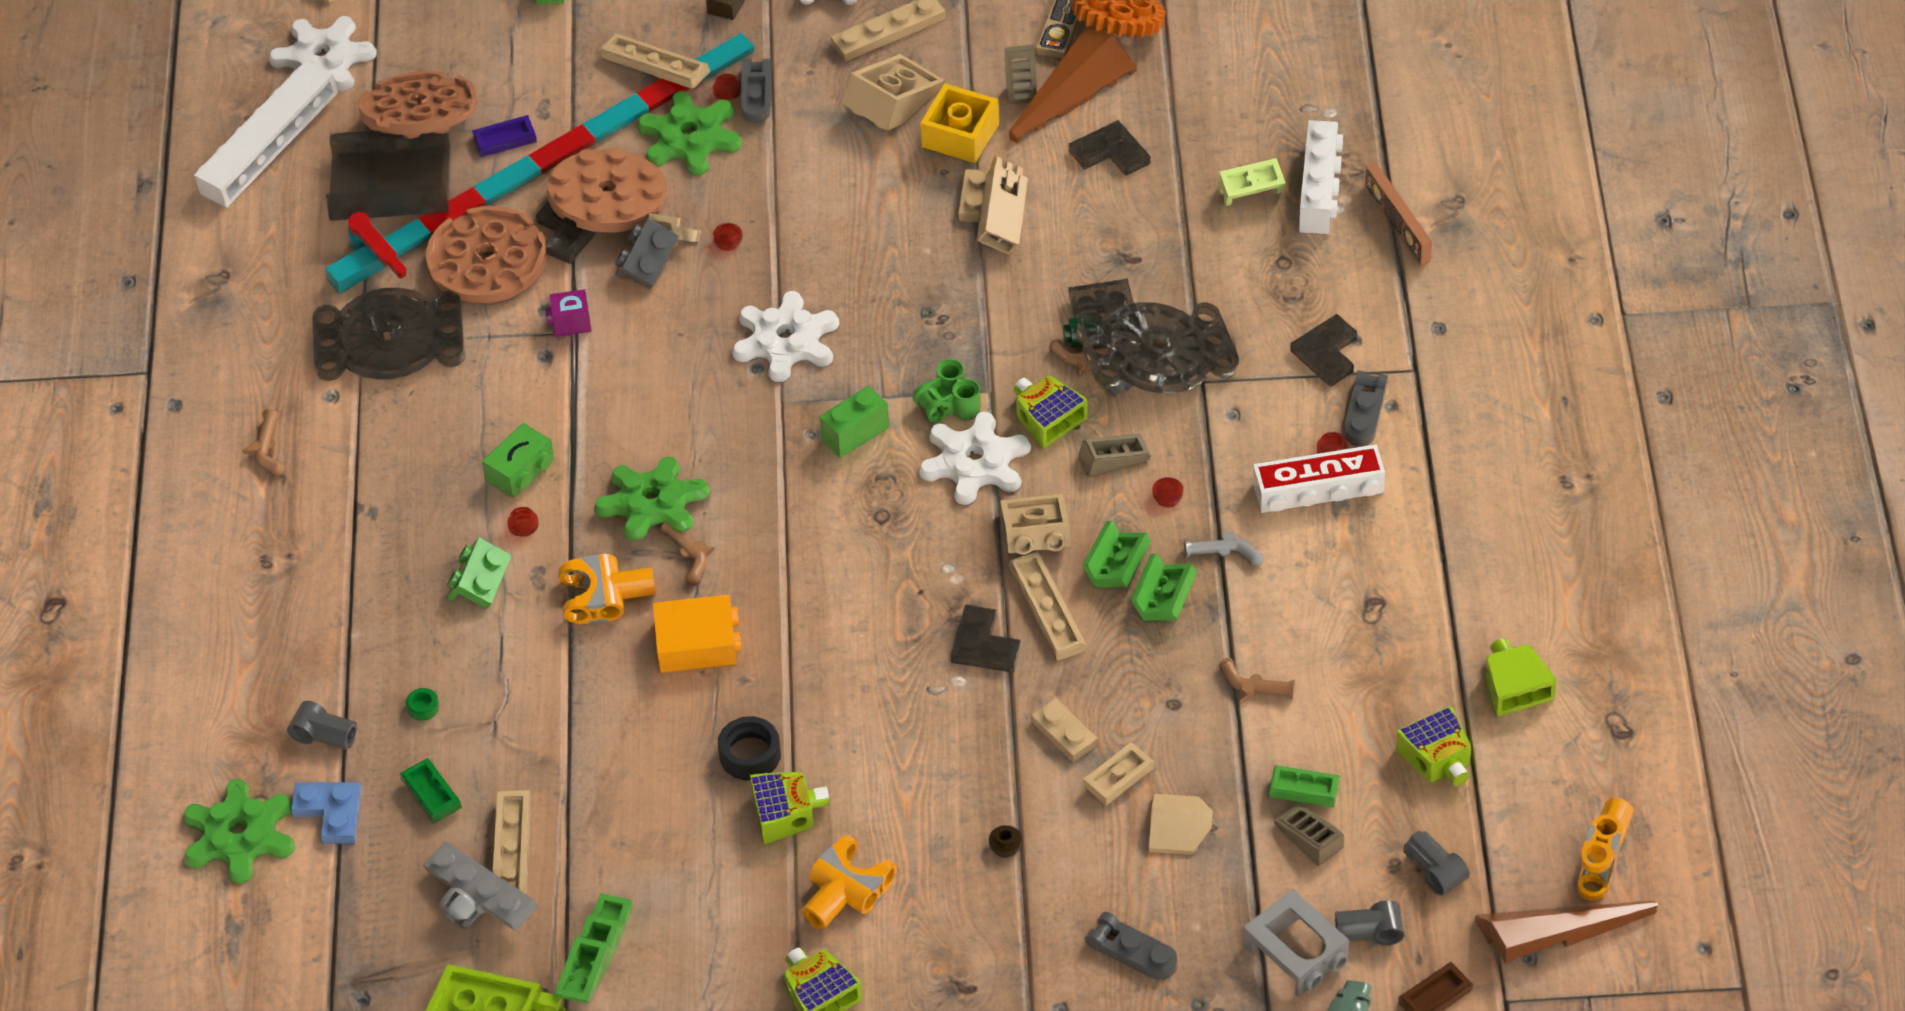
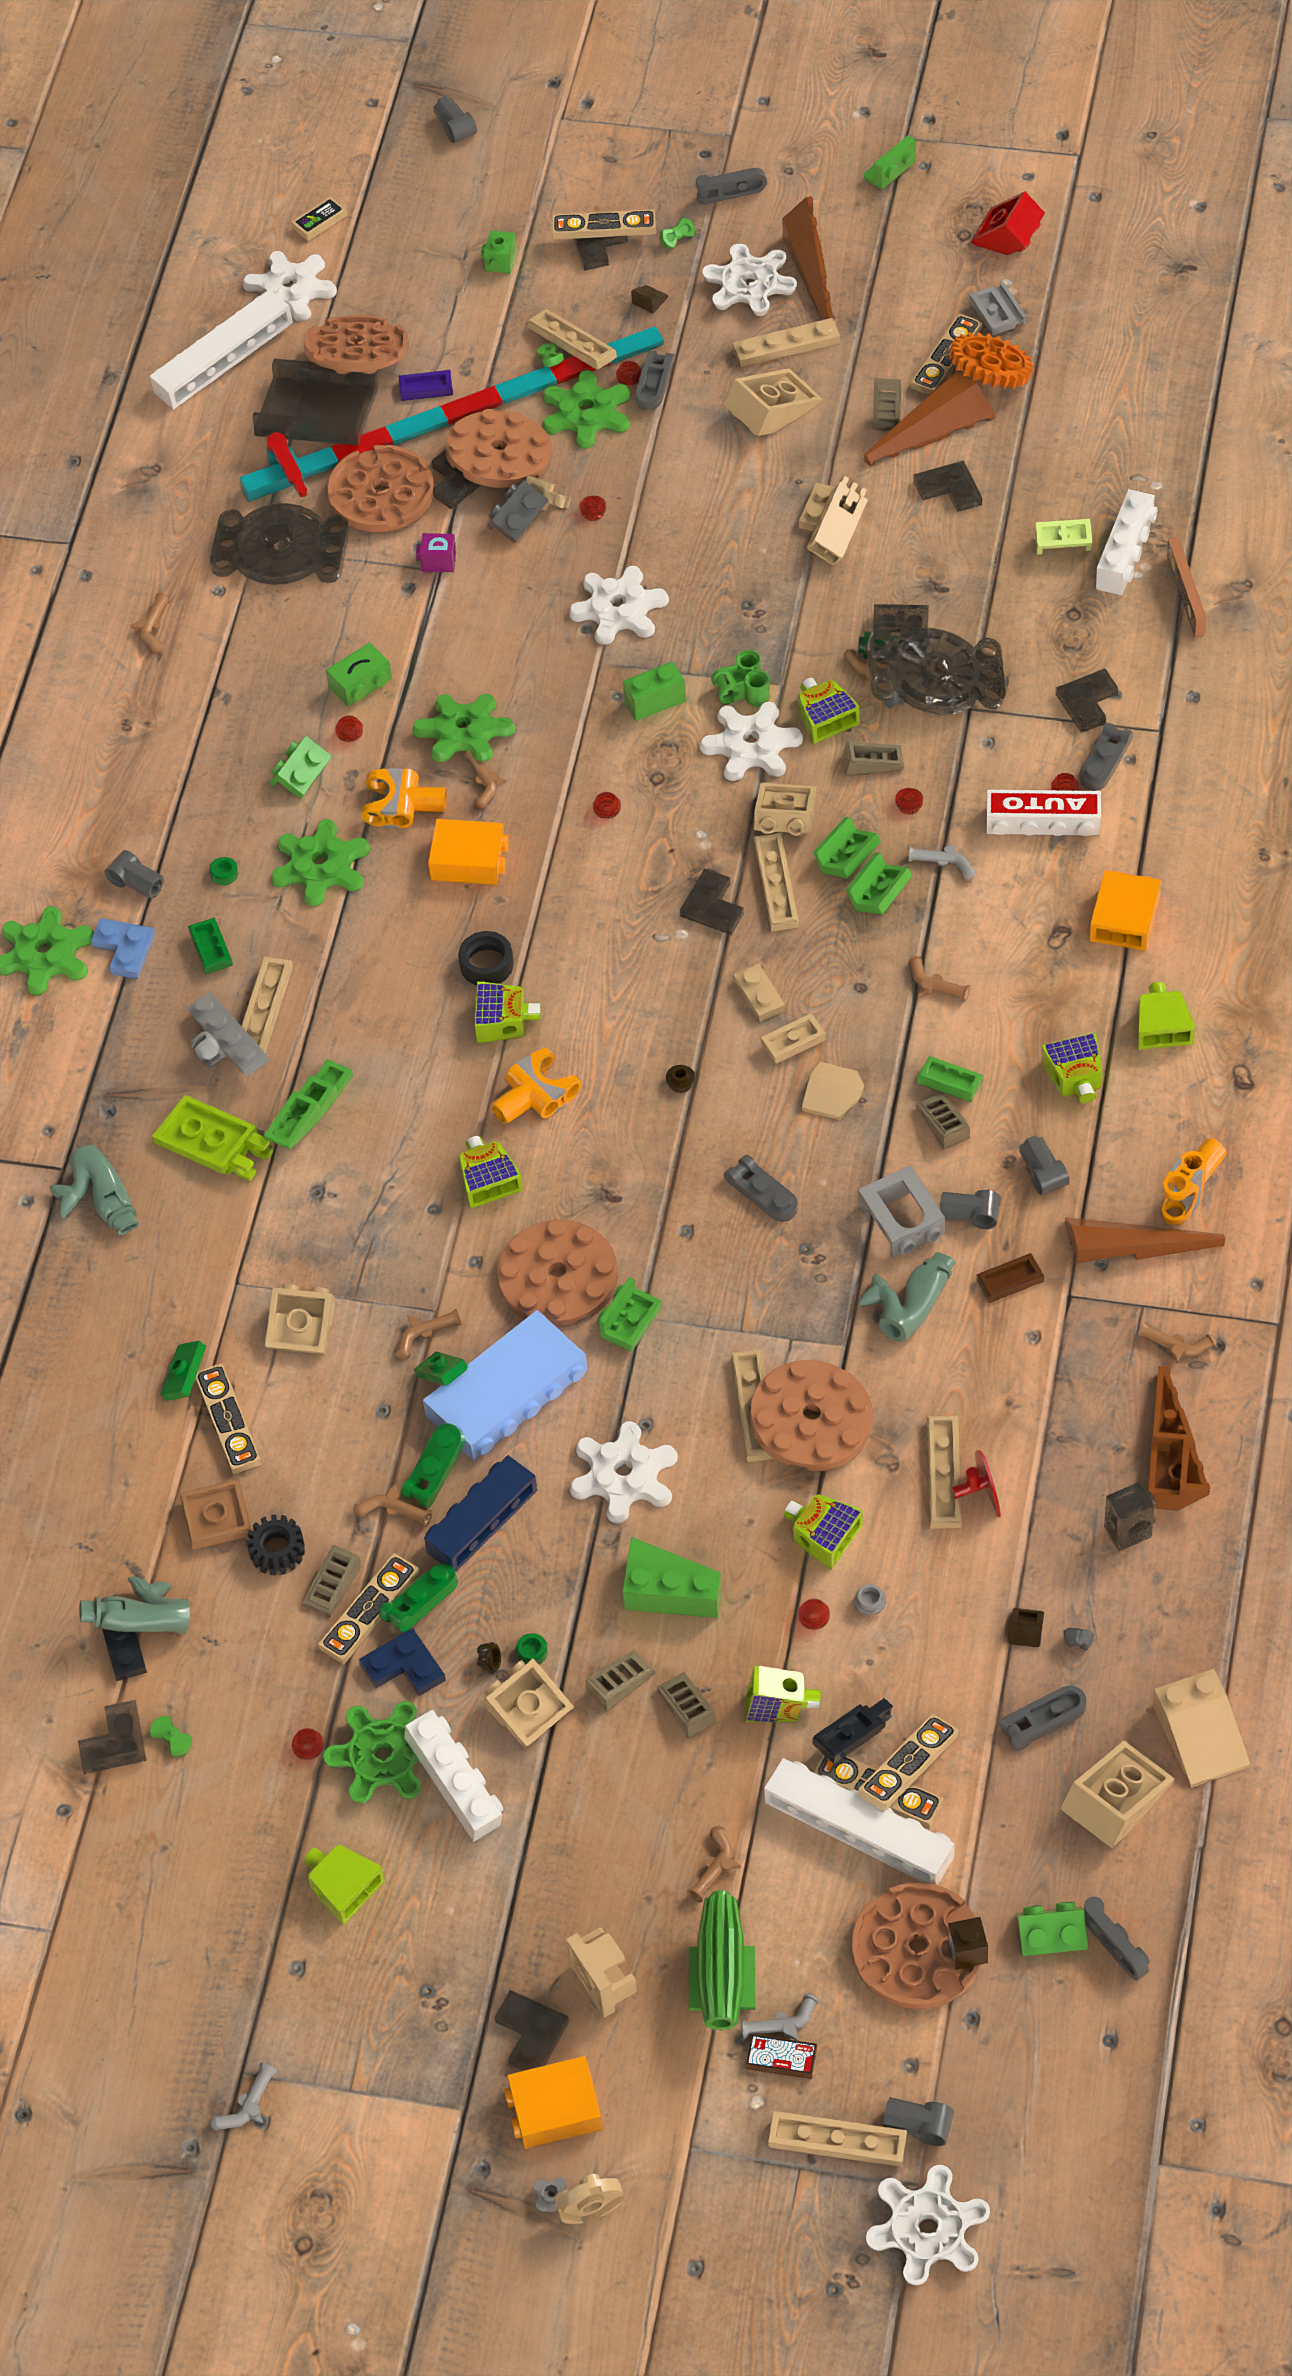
camera: 15 degrees right, 5 degrees up
yellow brick [920,83,999,164] -> none
none -> bright green plate [271,819,370,906]
none -> bright green piece [537,343,564,367]
none -> clear red plate [593,792,621,819]
none -> light orange brick [1090,870,1161,951]

